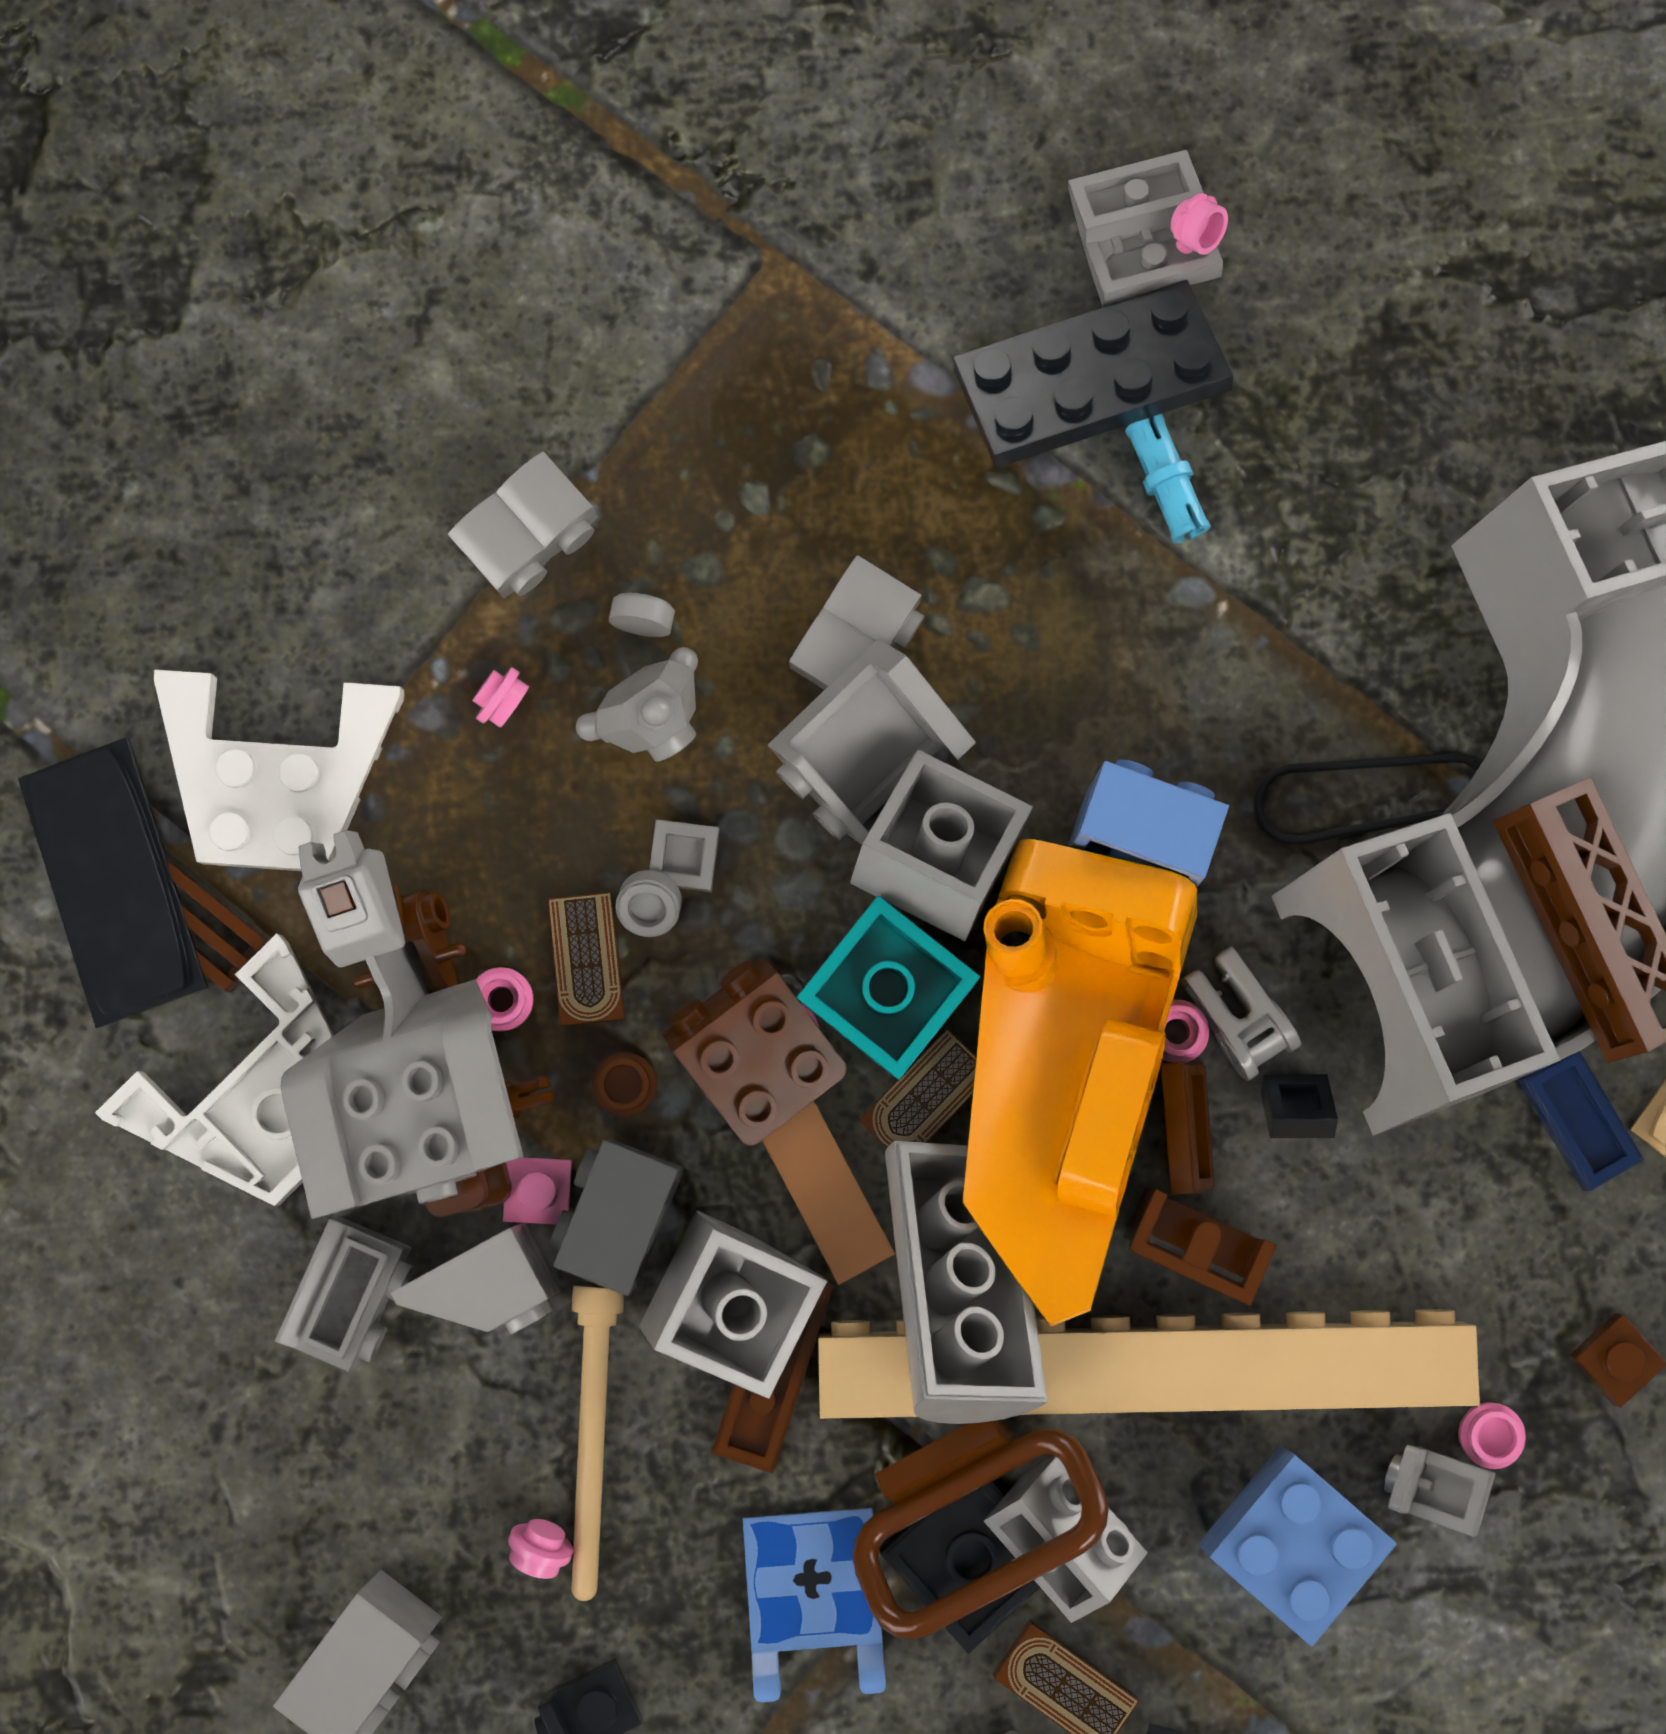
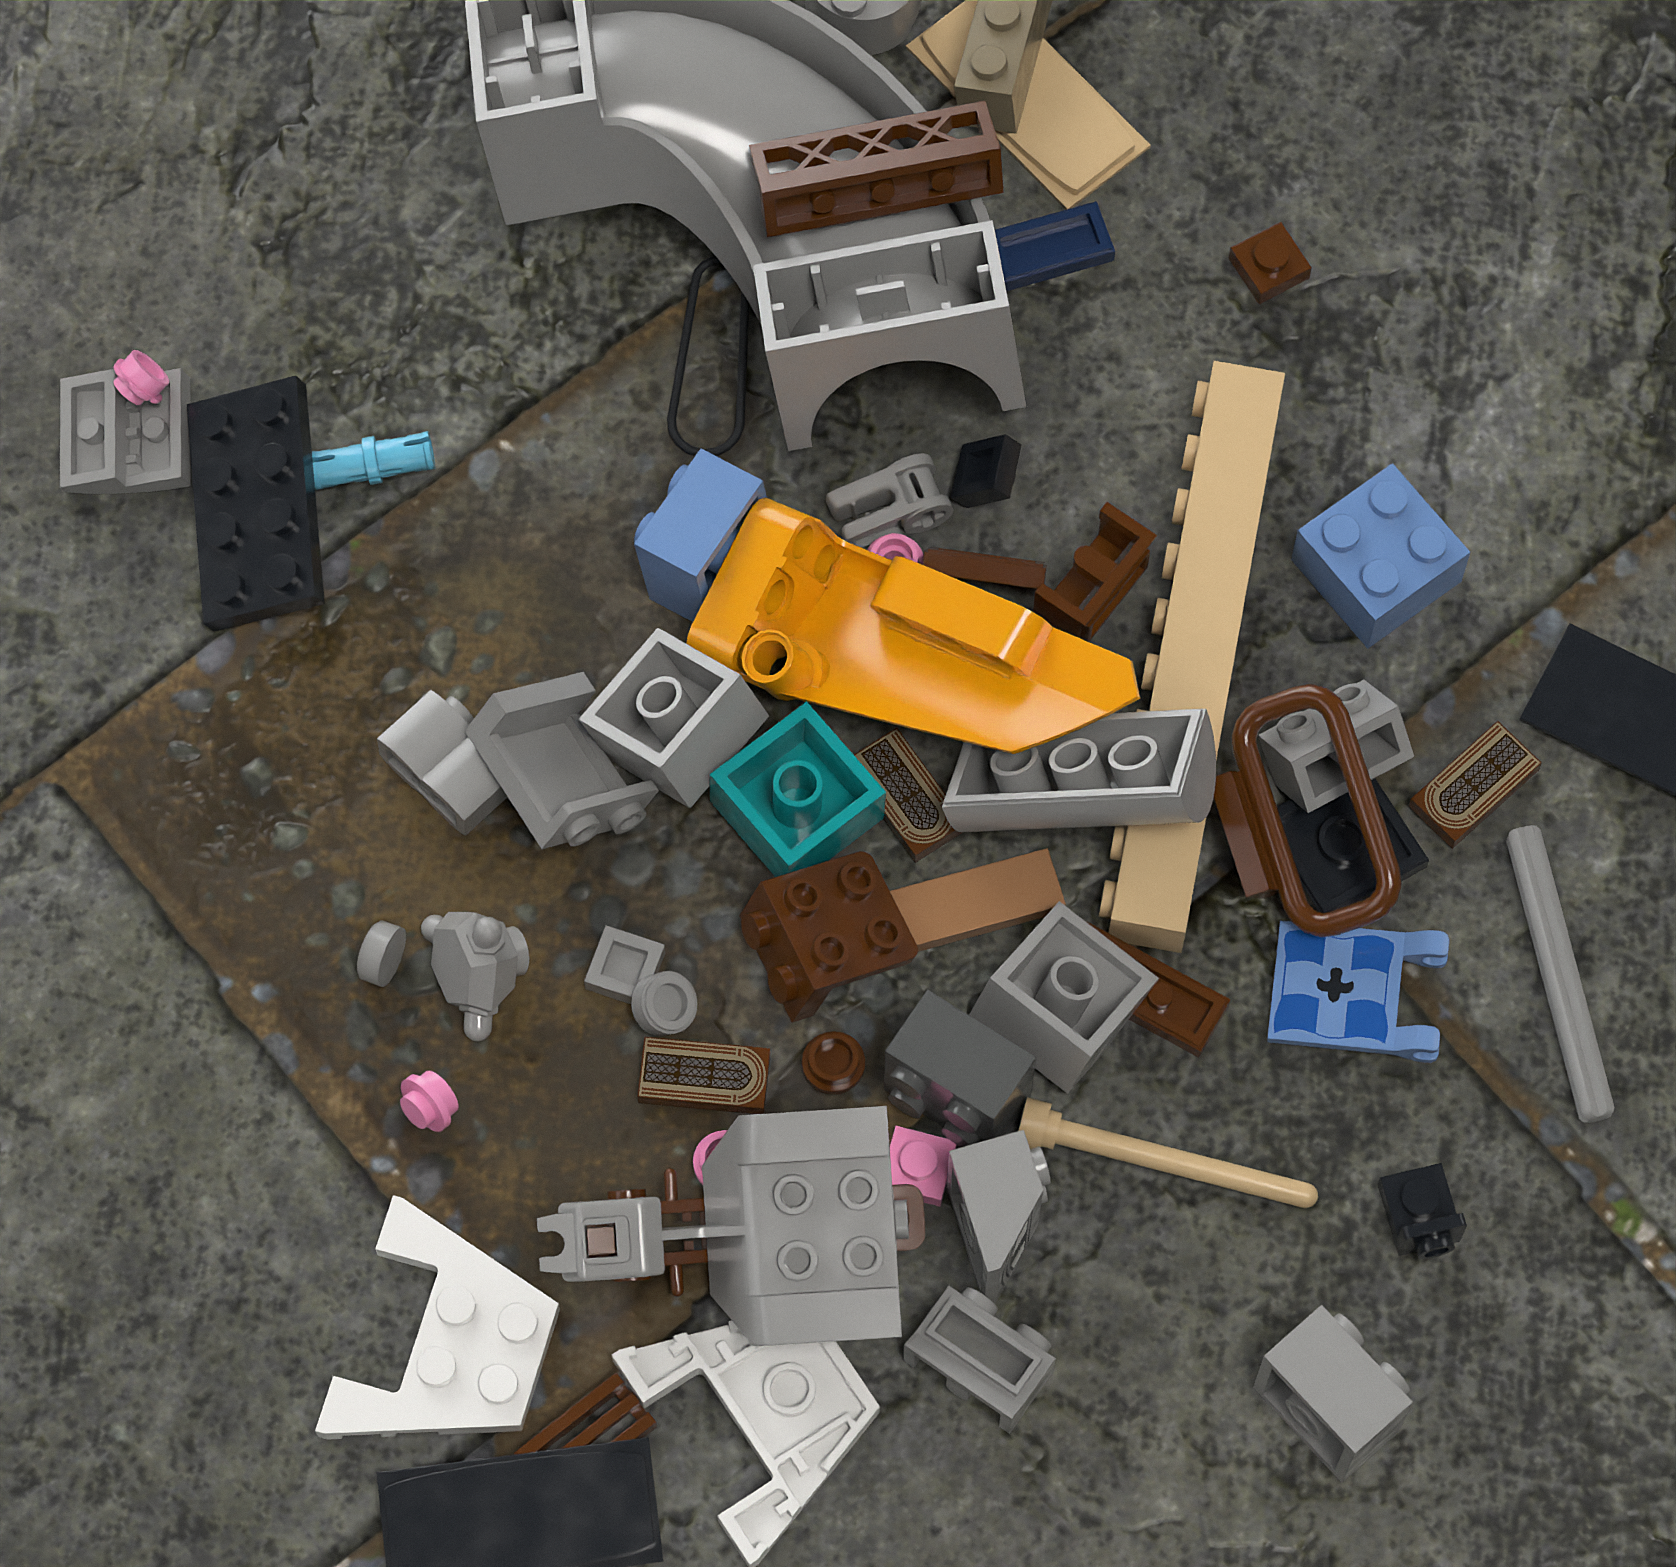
camera: 75 degrees left, 15 degrees down
light grey brick [448,451,598,598] -> none
bright pink plate [508,1519,573,1579] -> none
light grey bracket [1384,1445,1496,1537] -> none
bright pink plate [1458,1402,1526,1469] -> none

